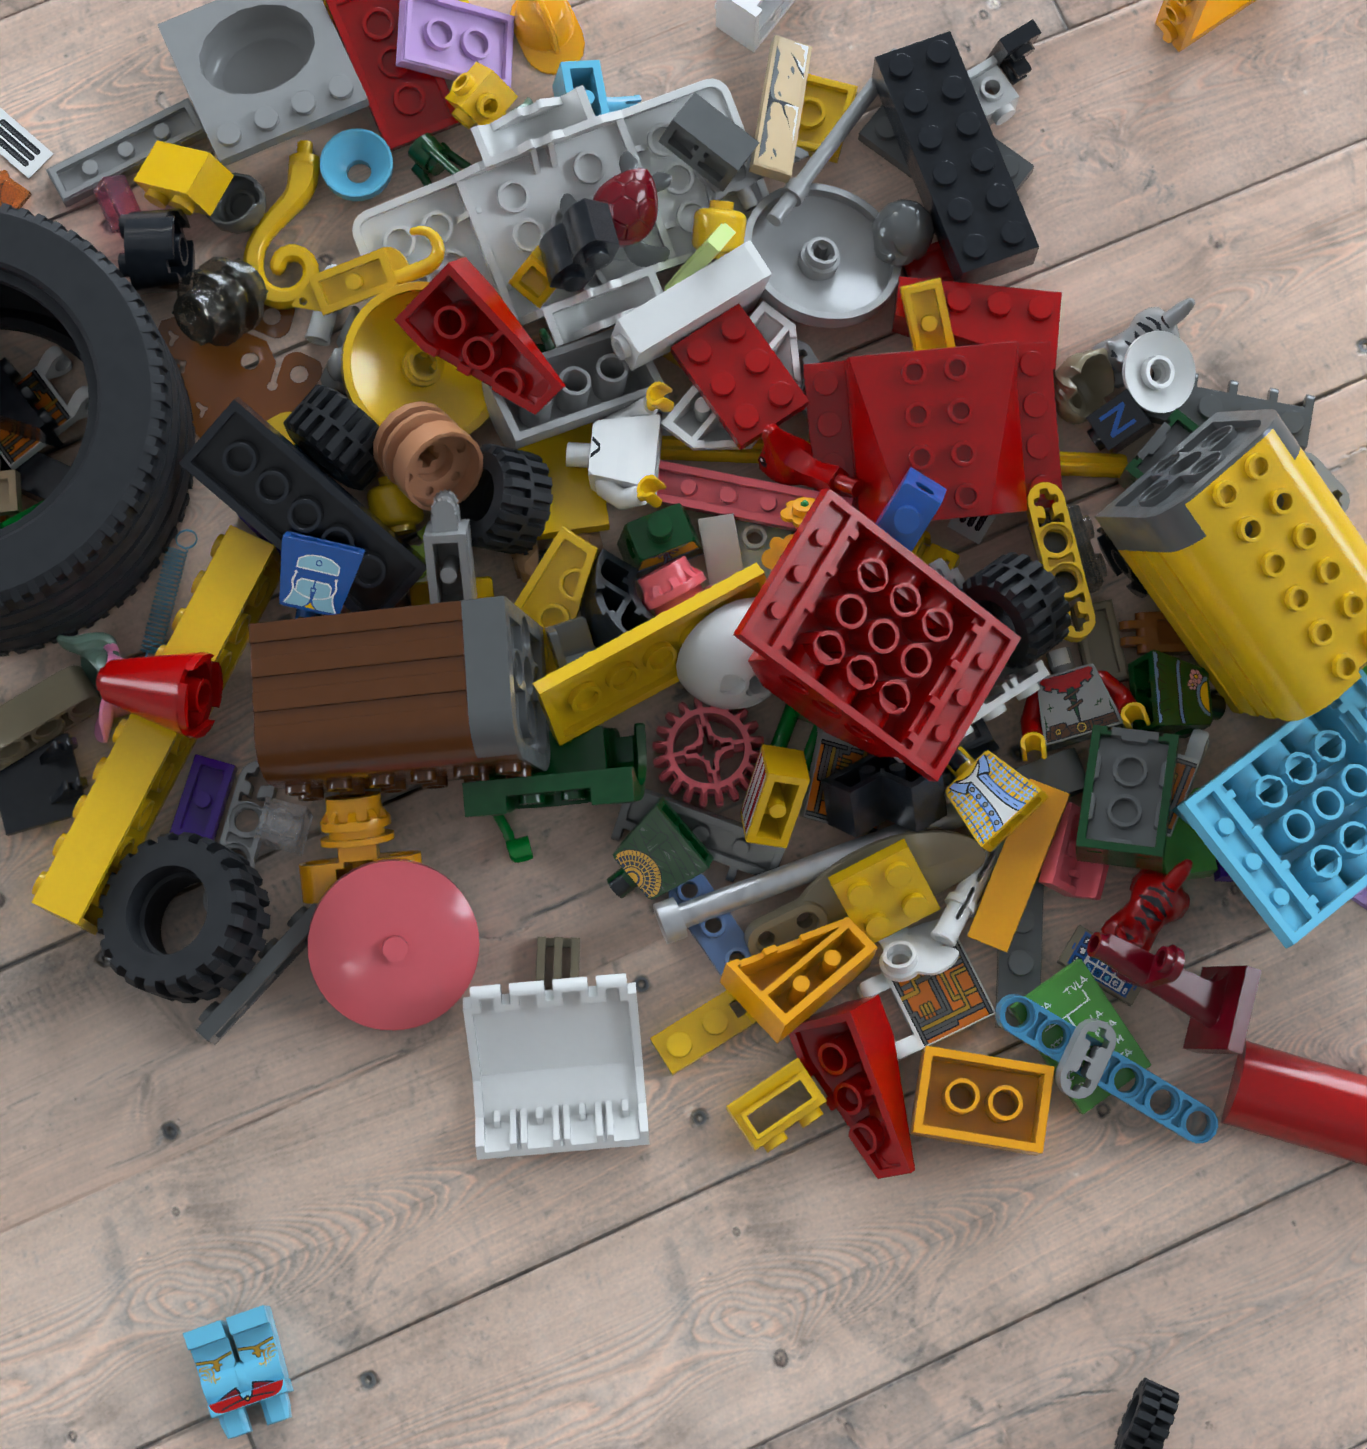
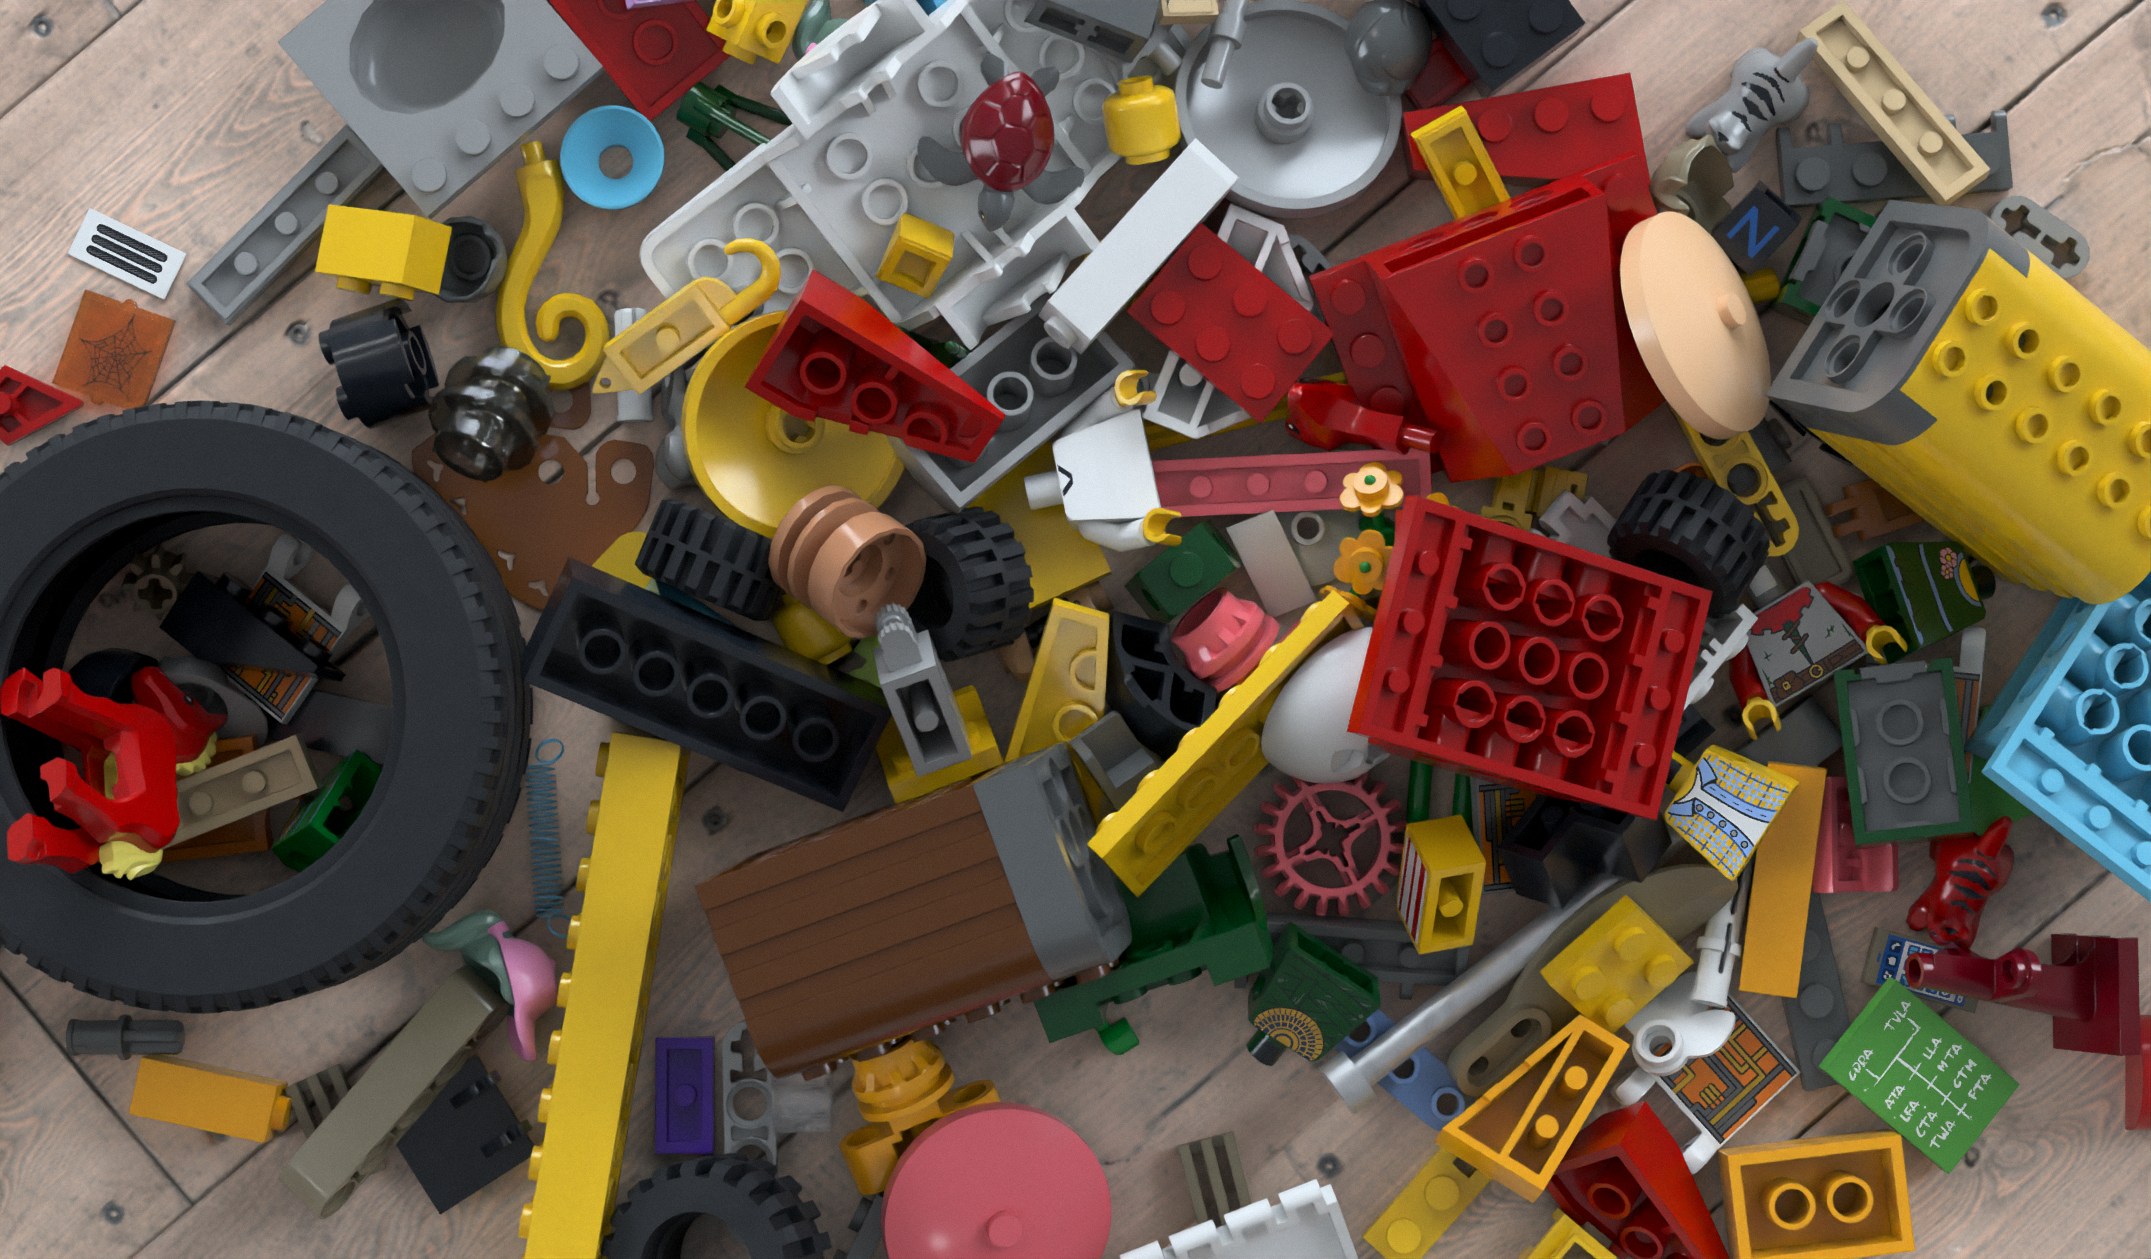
camera: 15 degrees left, 10 degrees up
clear pink piece [93,175,141,234] -> none
red cone [96,652,223,739] -> none
blue torso [279,531,365,619] -> none
black brick [539,198,619,292] -> none
yellowish green tile [664,223,736,291] -> none
blue torso [875,467,947,552] -> none
dark azure beam [995,994,1218,1144] -> none
light grey beam [1054,1018,1117,1099] -> none
white dish [1122,331,1196,413] -> none
none -> light nougat dish [1620,212,1771,440]
none -> tan plate [1796,0,1990,206]

